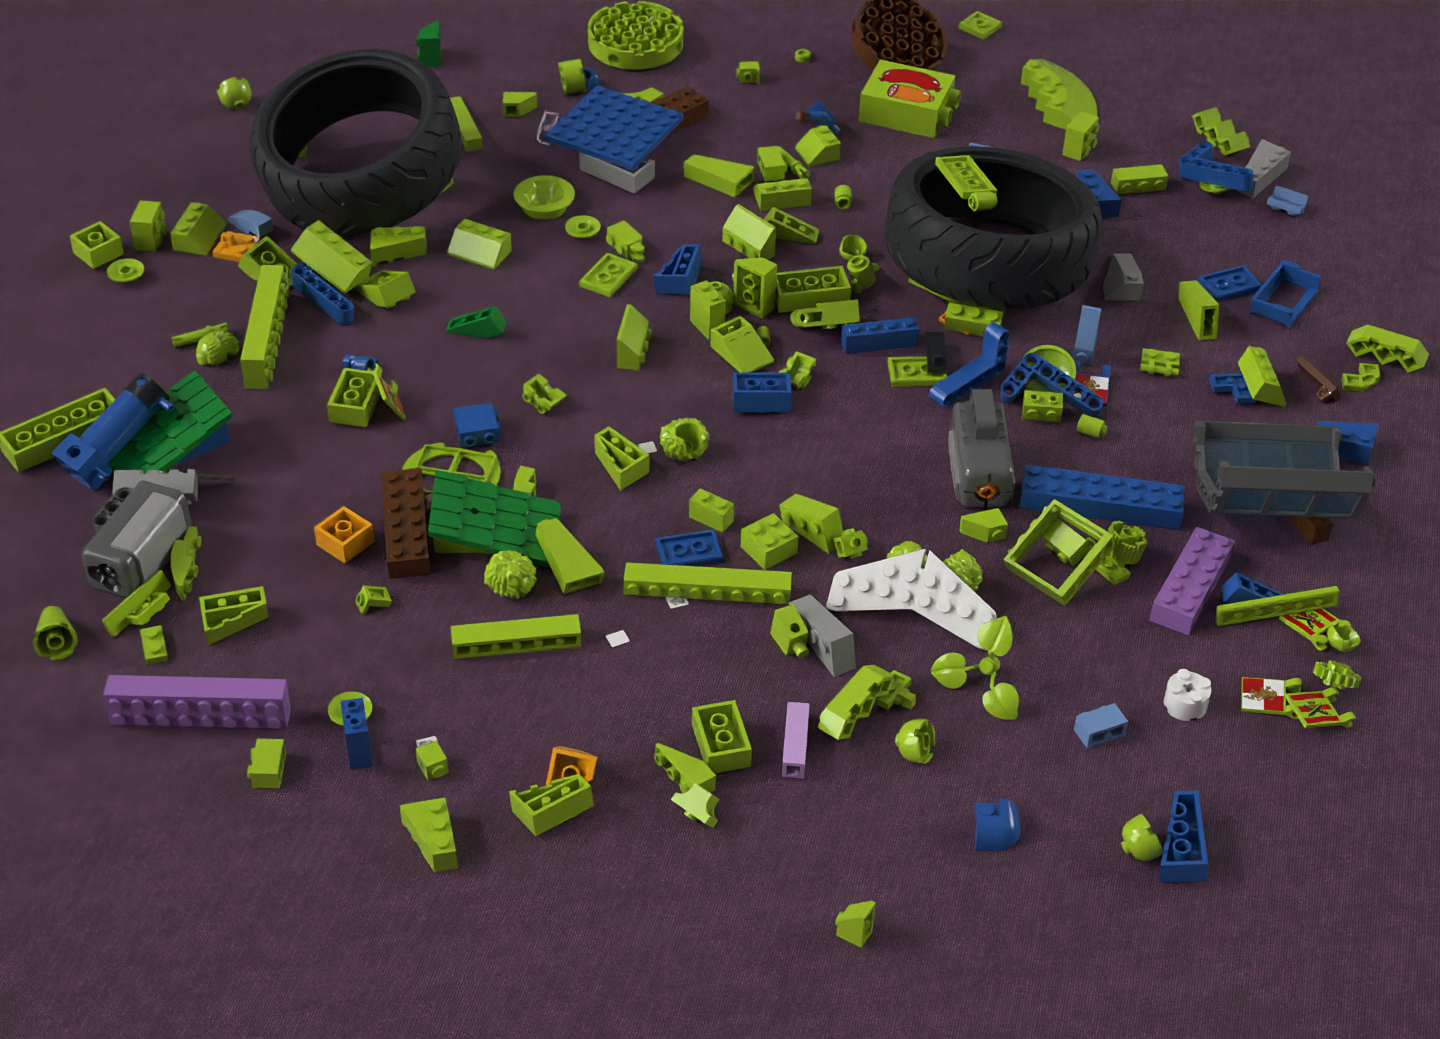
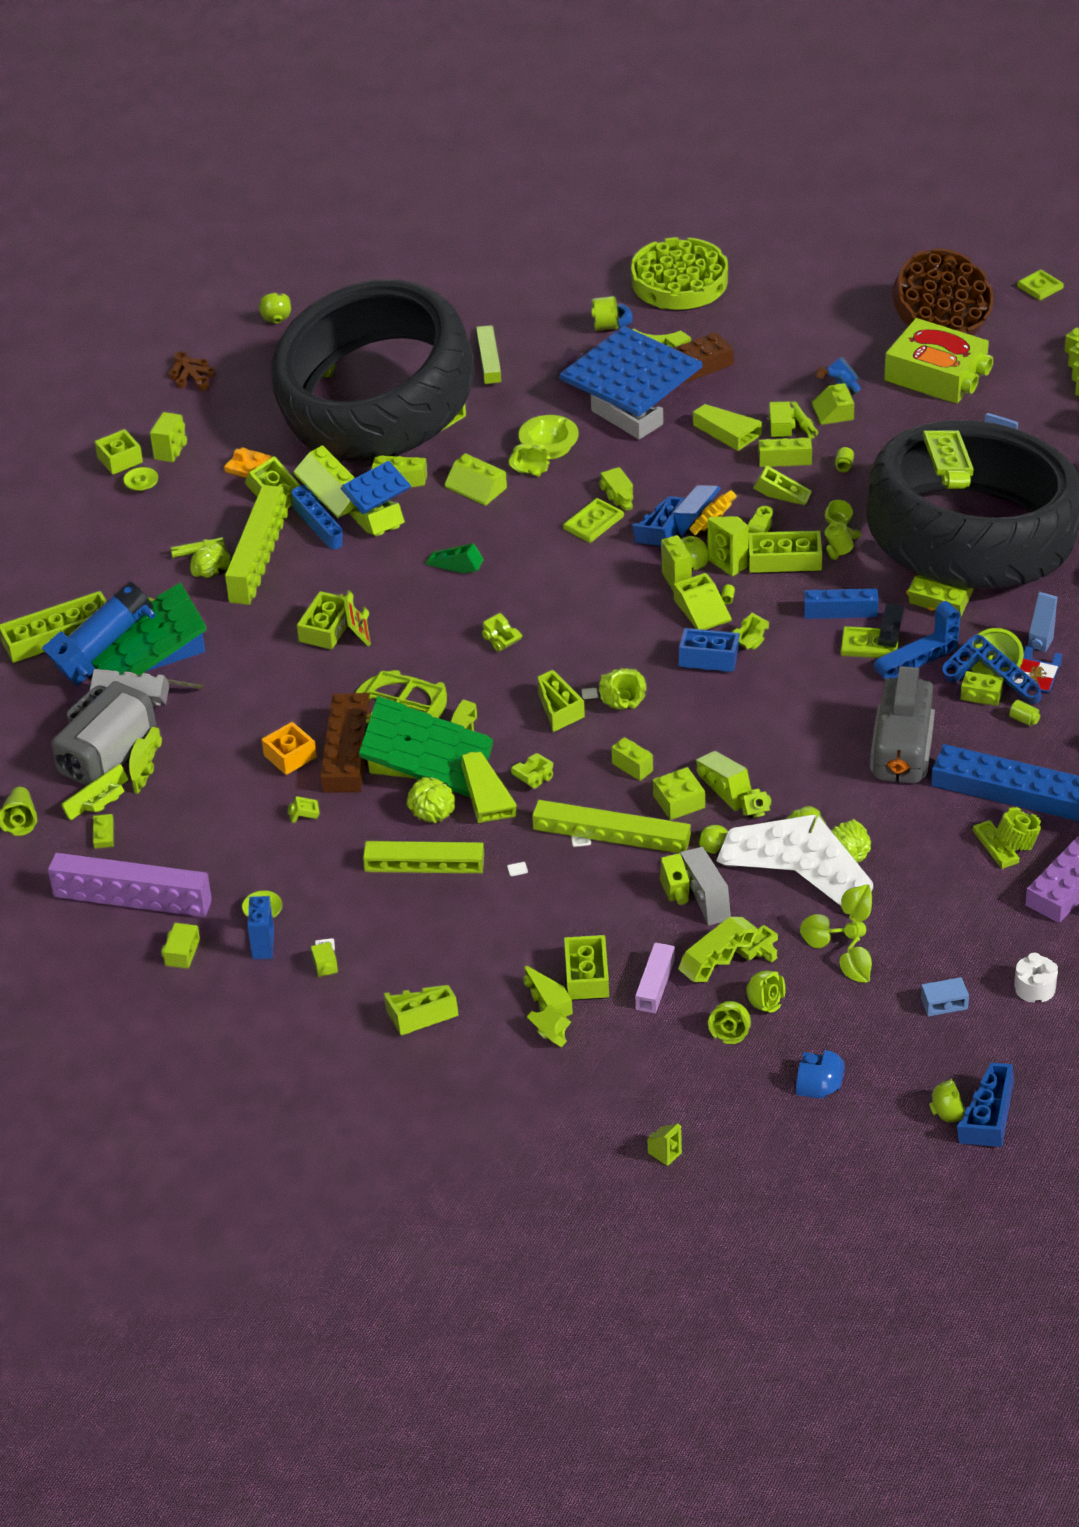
camera: 15 degrees right, 0 degrees up
lime slope [170,202,227,256] -> none
lime wedge [199,586,269,646] -> none
medium blue slope [227,210,273,238] -> none
blue piece [342,354,379,371] -> none
lime wedge [400,798,458,872] -> none
green slope [416,21,441,67] -> none
blue brick [453,403,502,448] -> none
lime slope [503,92,537,117] -> none
light orange slope [546,746,597,786] -> none
lime dish [565,215,601,238] -> none
lime slope [617,304,652,371] -> none
blue tile [655,529,724,567] -> none
lime slope [723,204,776,260] -> none
lime brick [736,61,760,84] -> none
lime brick [790,300,860,329] -> none
lime tile [795,49,811,63] -> none
lime slope [959,508,1008,543] -> none
lime window [1004,499,1116,606] -> none
lime brick [1041,518,1090,567] -> none
none -> reddish brown plant [168,351,216,391]
none -> blue plate [341,461,411,514]
none -> lime hair [508,444,551,477]
none -> lime cylinder [511,753,554,789]
none -> slope [673,485,721,536]
none -> yellow gear [689,490,737,535]
none -> lime hair [699,825,728,854]
none -> lime cylinder [708,1001,751,1044]
none -> lime piece [748,506,773,533]

